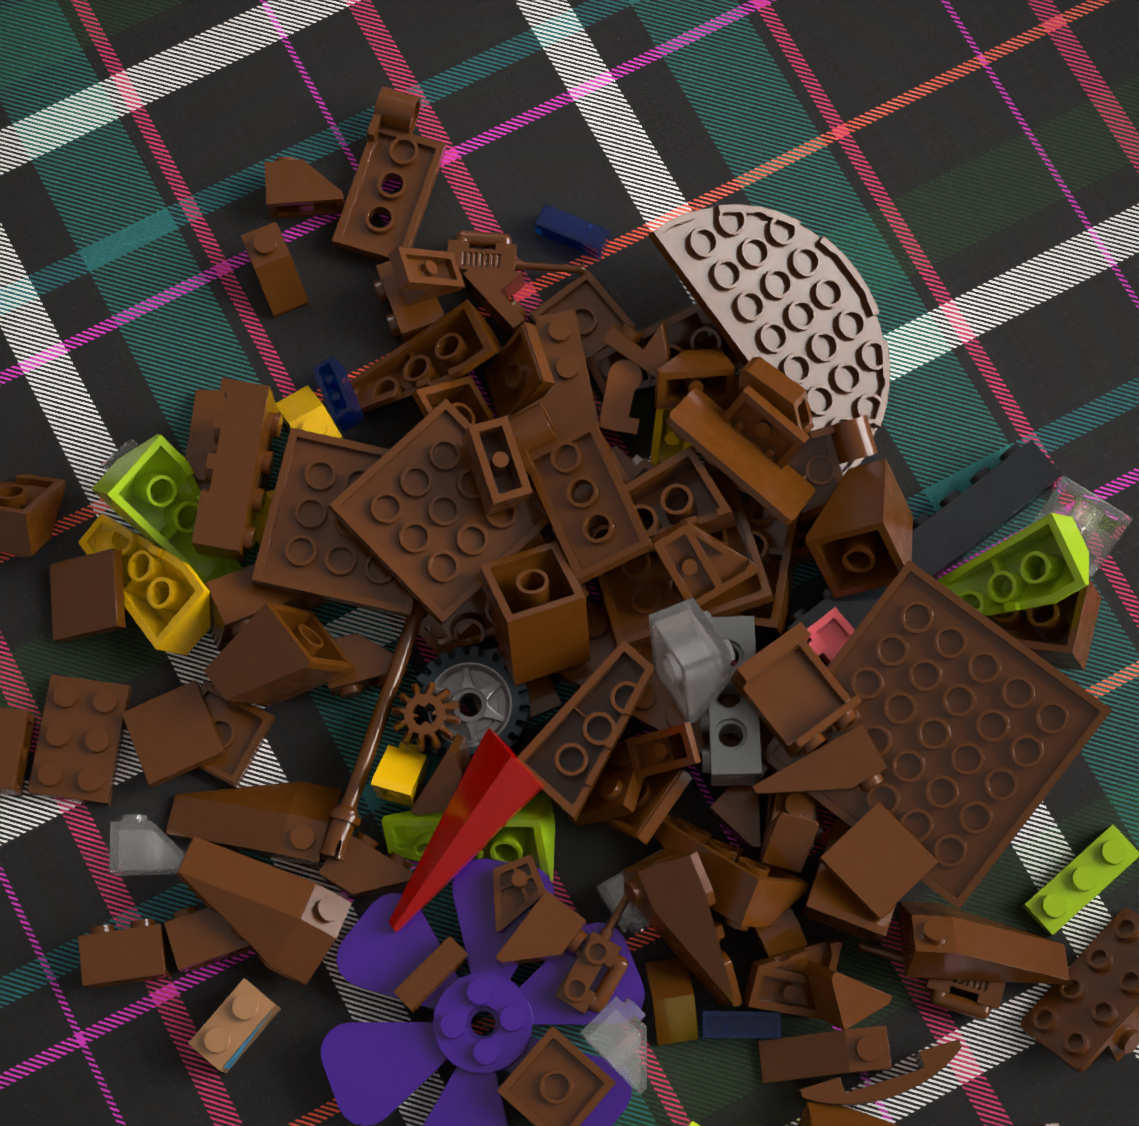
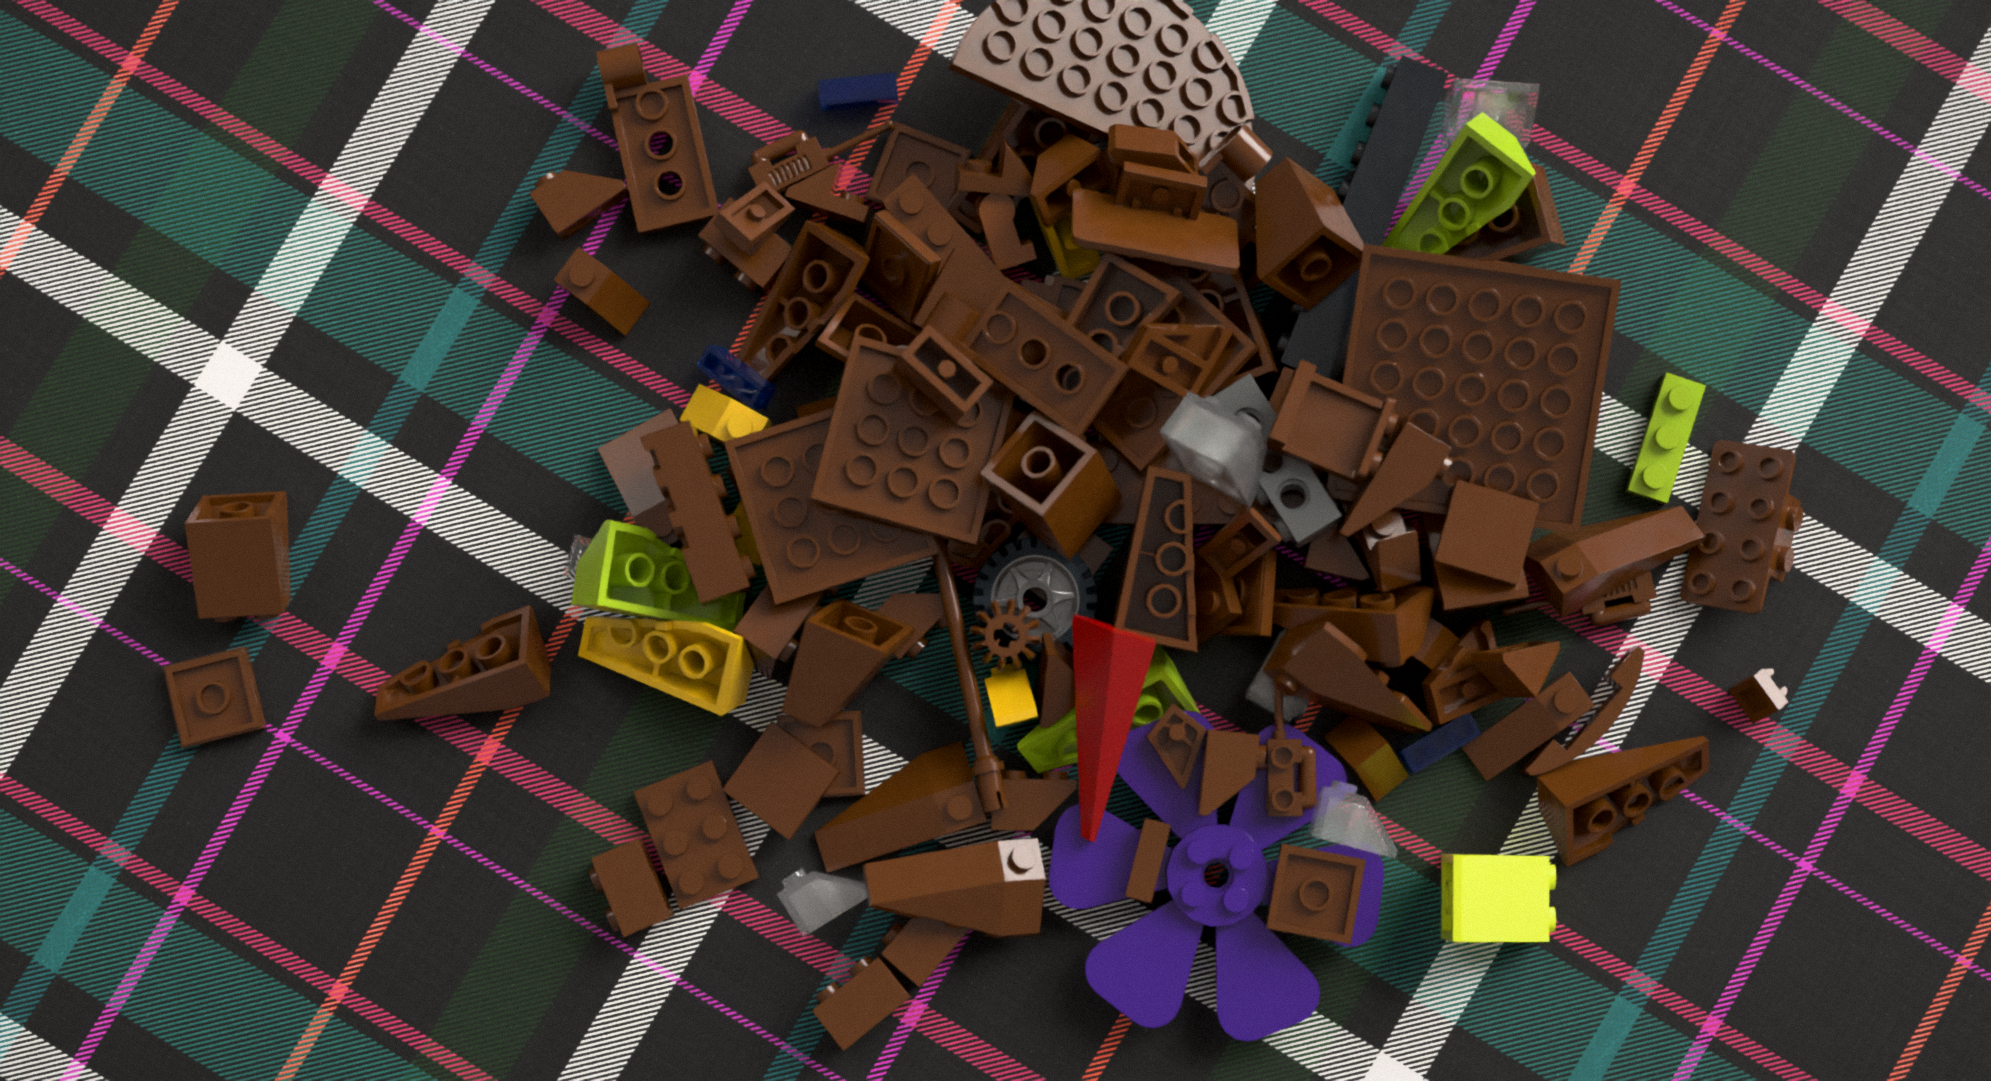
camera: 30 degrees left, 10 degrees up
reddish brown tile [50,548,126,643] -> none
medium nougat brick [188,978,281,1073] -> none
coral plate [807,607,855,665] -> none

